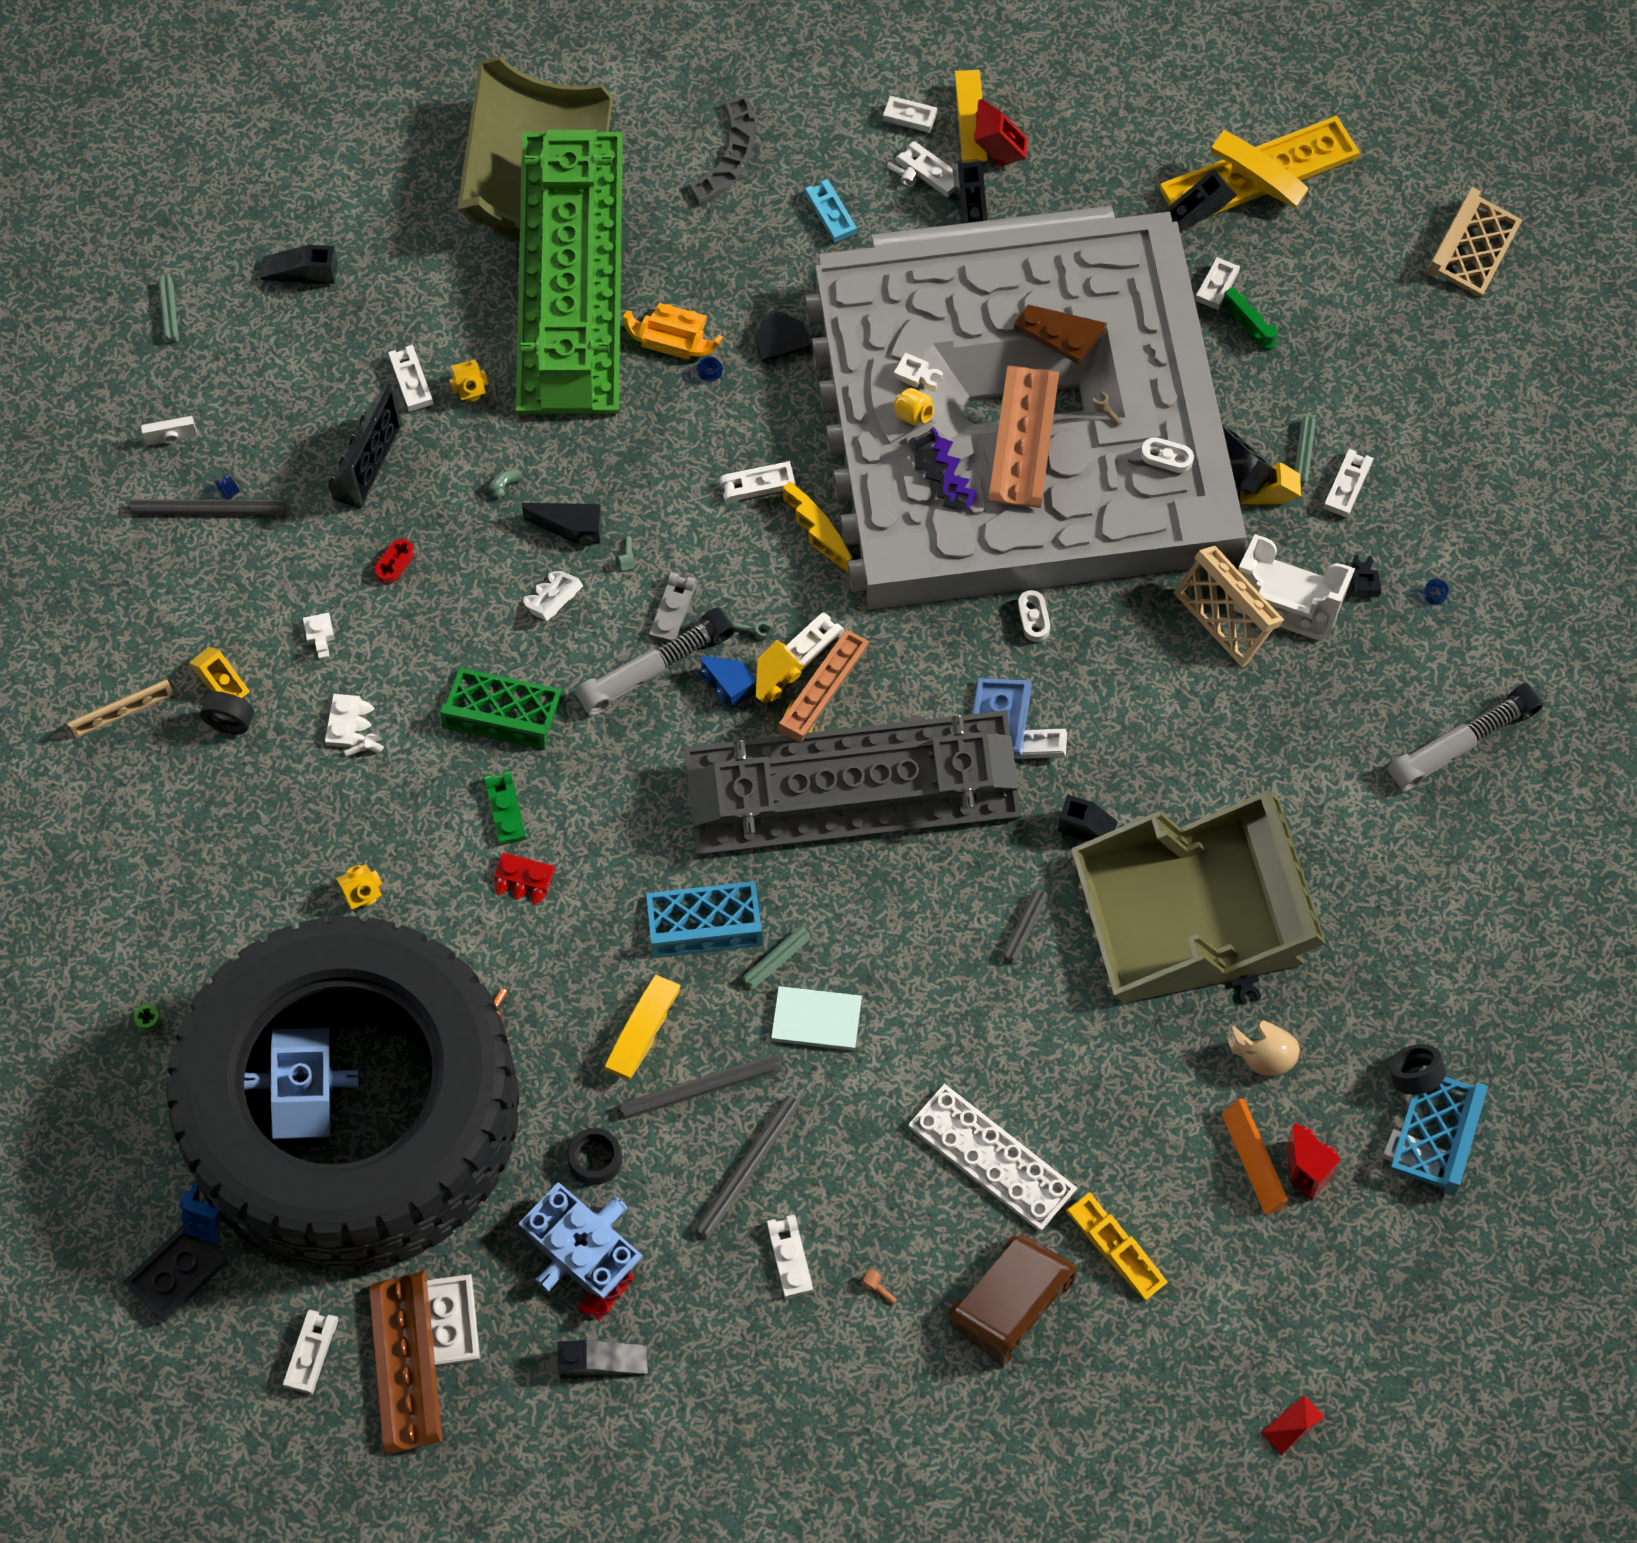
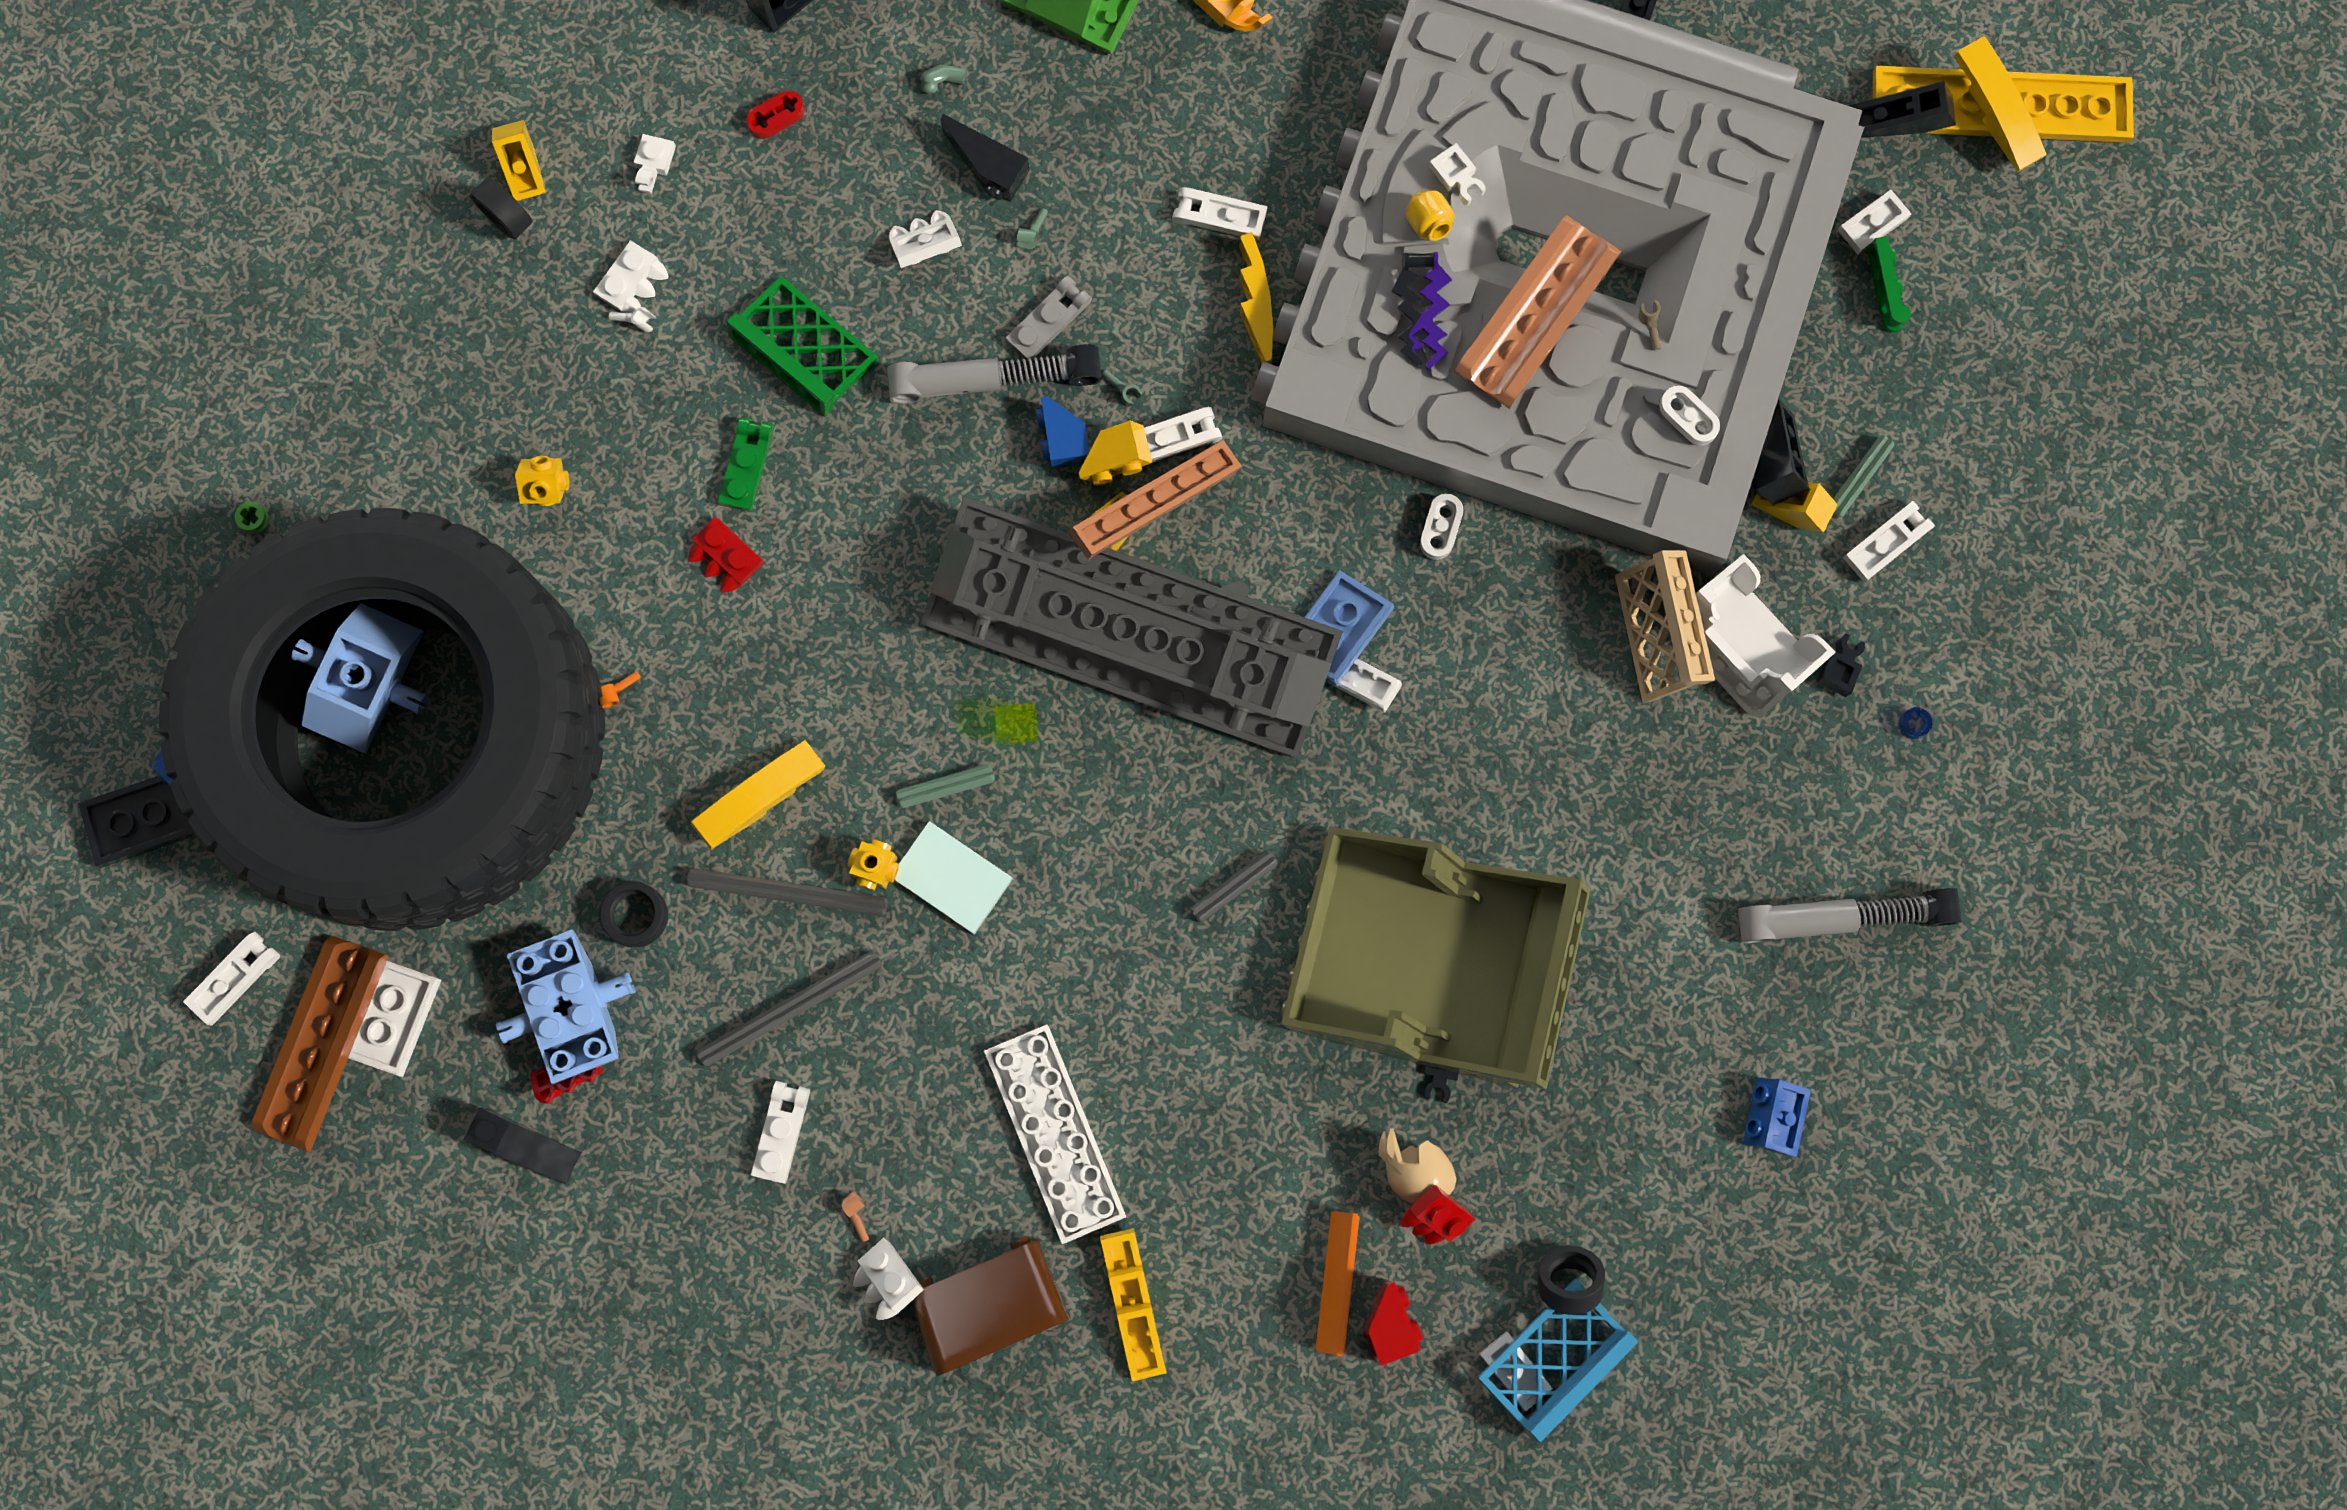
camera: 25 degrees right, 15 degrees up
tan slope [67,679,173,738] -> none
dark azure fence [646,881,763,958] -> none
clear blue plate [697,356,723,382] -> none
black slope [754,308,811,361] -> none
reddish brown wing [1014,304,1107,365] -> none
black slope [1058,795,1118,841] -> none
tan fence [1425,187,1522,297] -> none
none -> yellow brick [847,839,900,891]
none -> white plate [853,1238,924,1320]
none -> clear neon green panel [994,703,1039,745]
none -> red plate [1400,1184,1476,1244]
none -> blue bracket [1743,1077,1811,1157]

